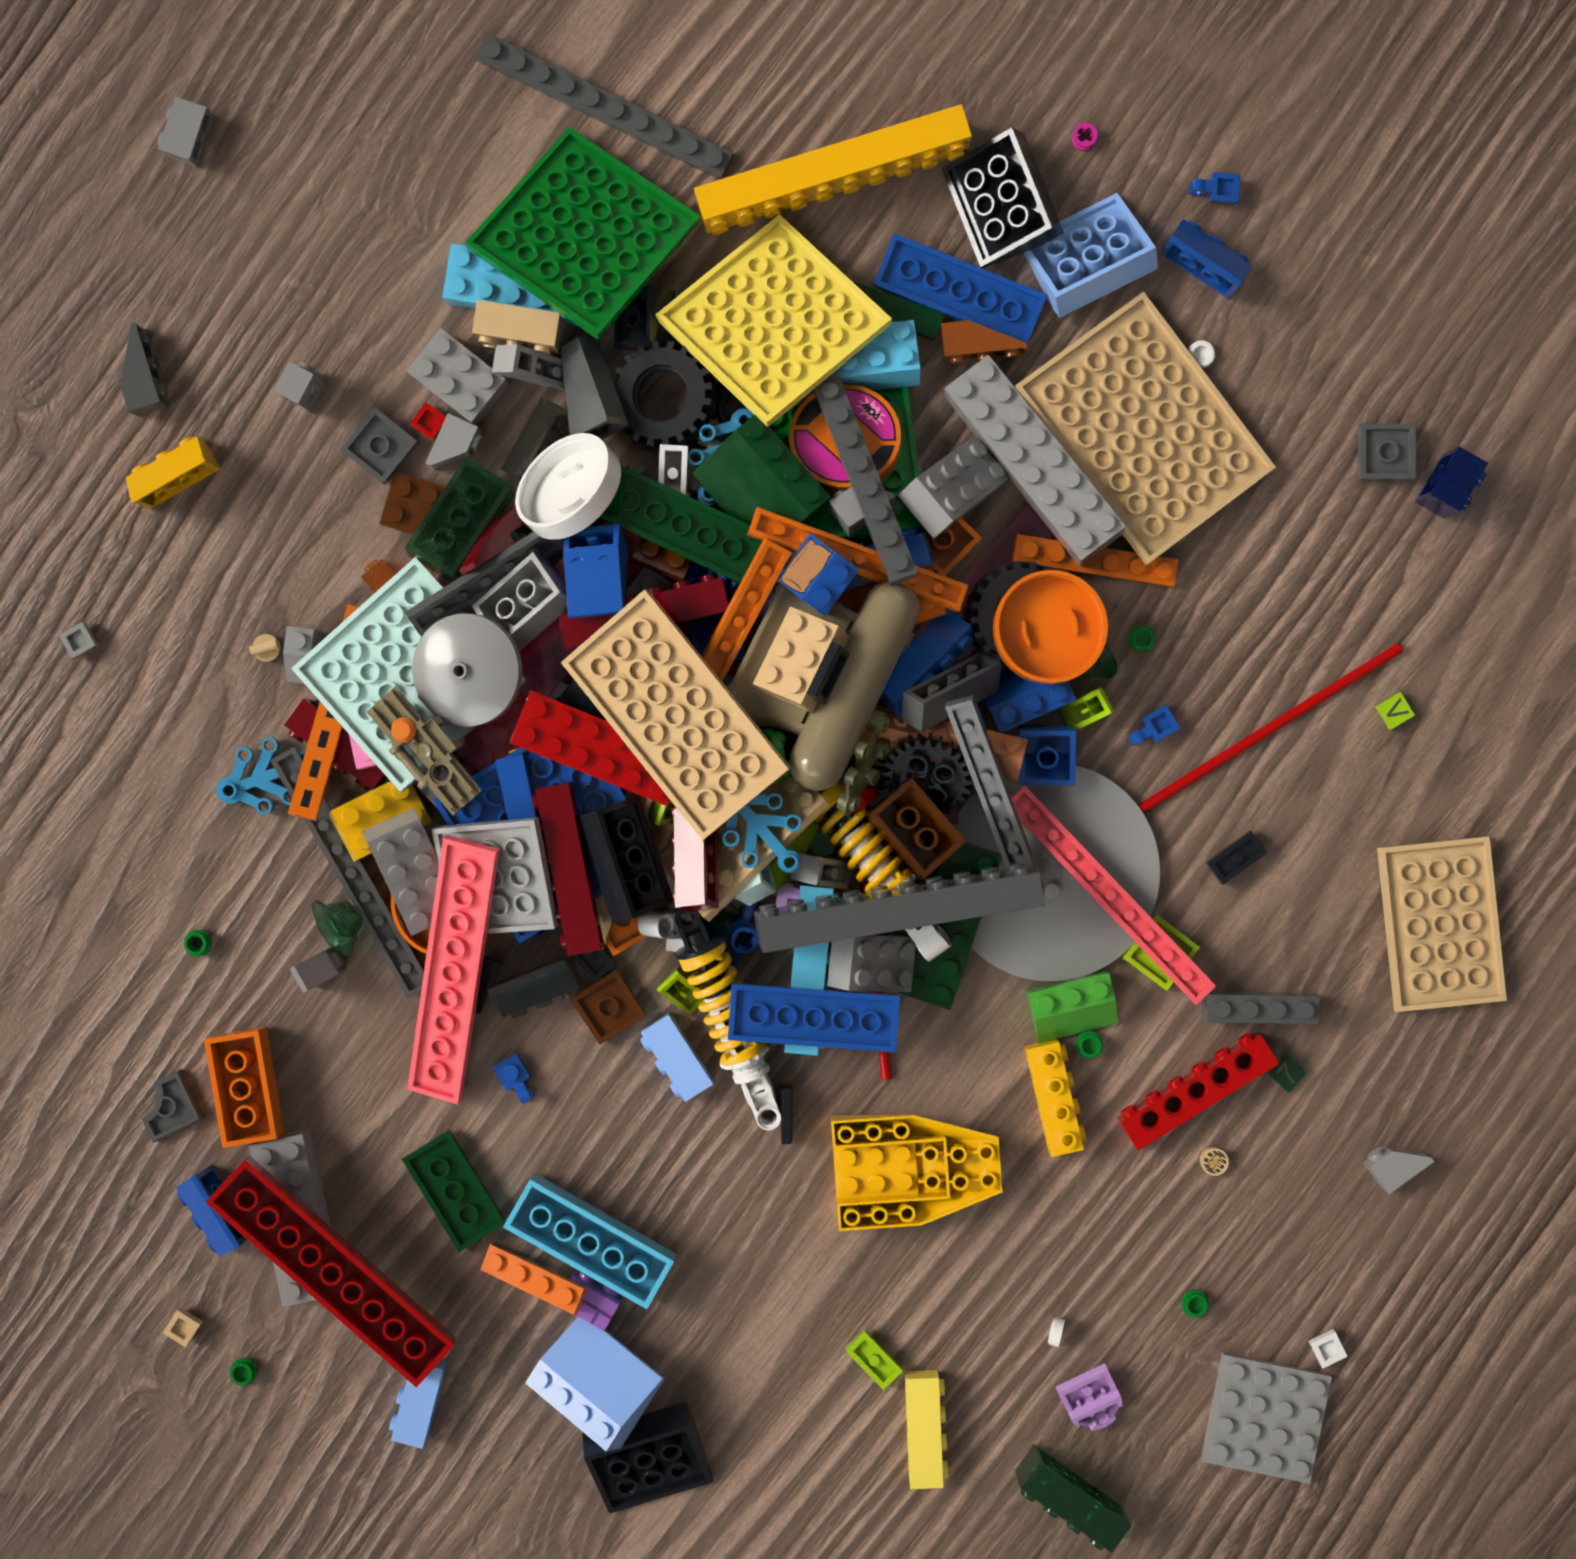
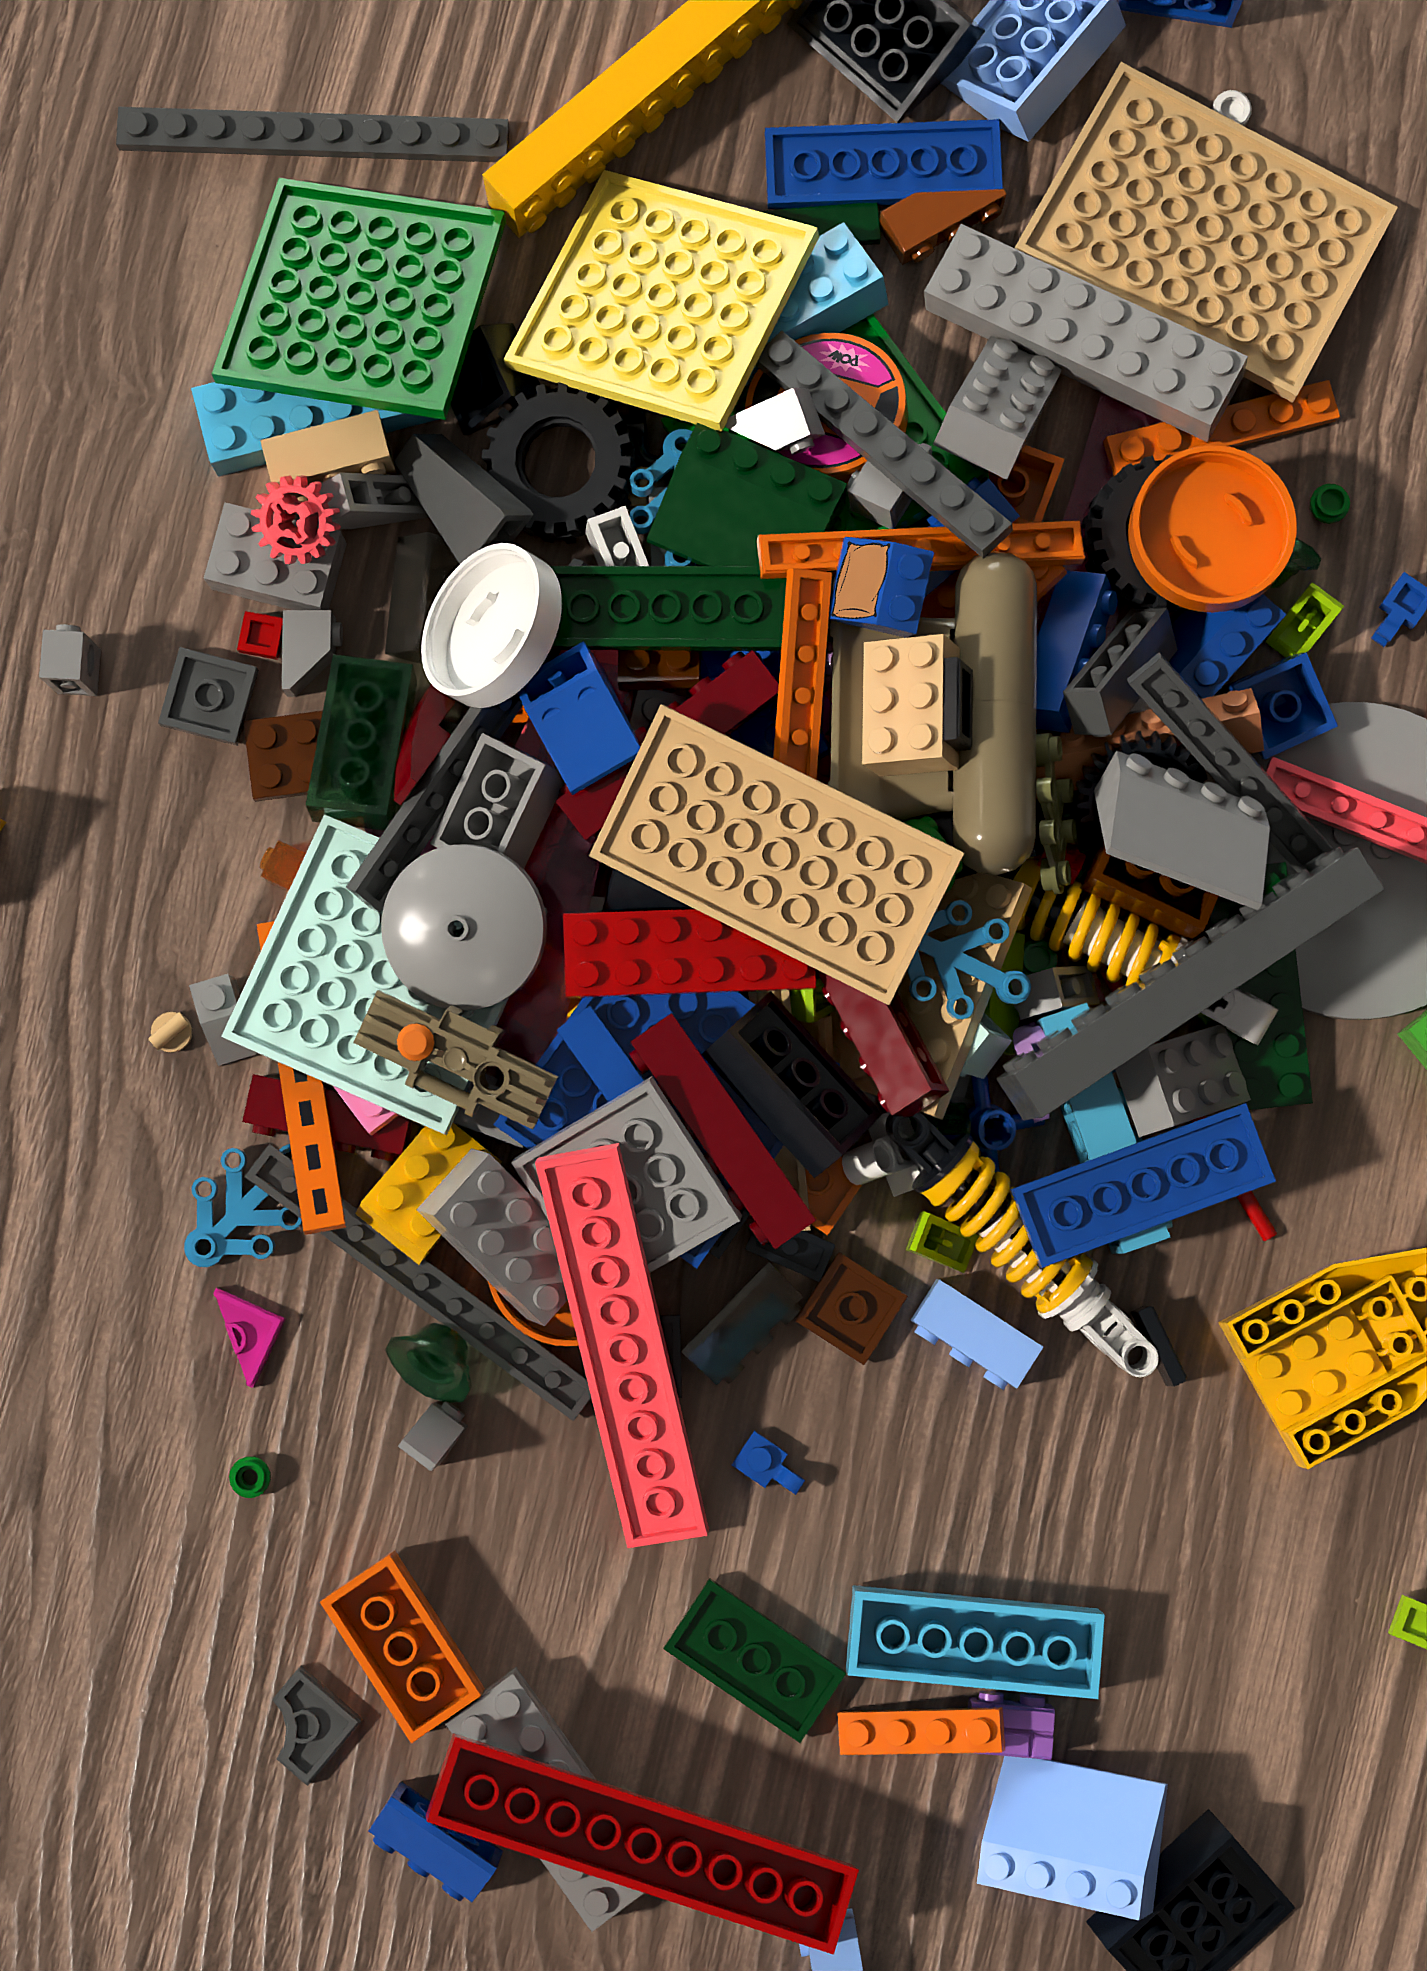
camera: 25 degrees left, 5 degrees down
none -> dark pink tile [213,1288,286,1388]
none -> coral gear [251,475,341,564]
none -> slope [725,388,825,455]
none -> light grey slope [1094,751,1270,910]

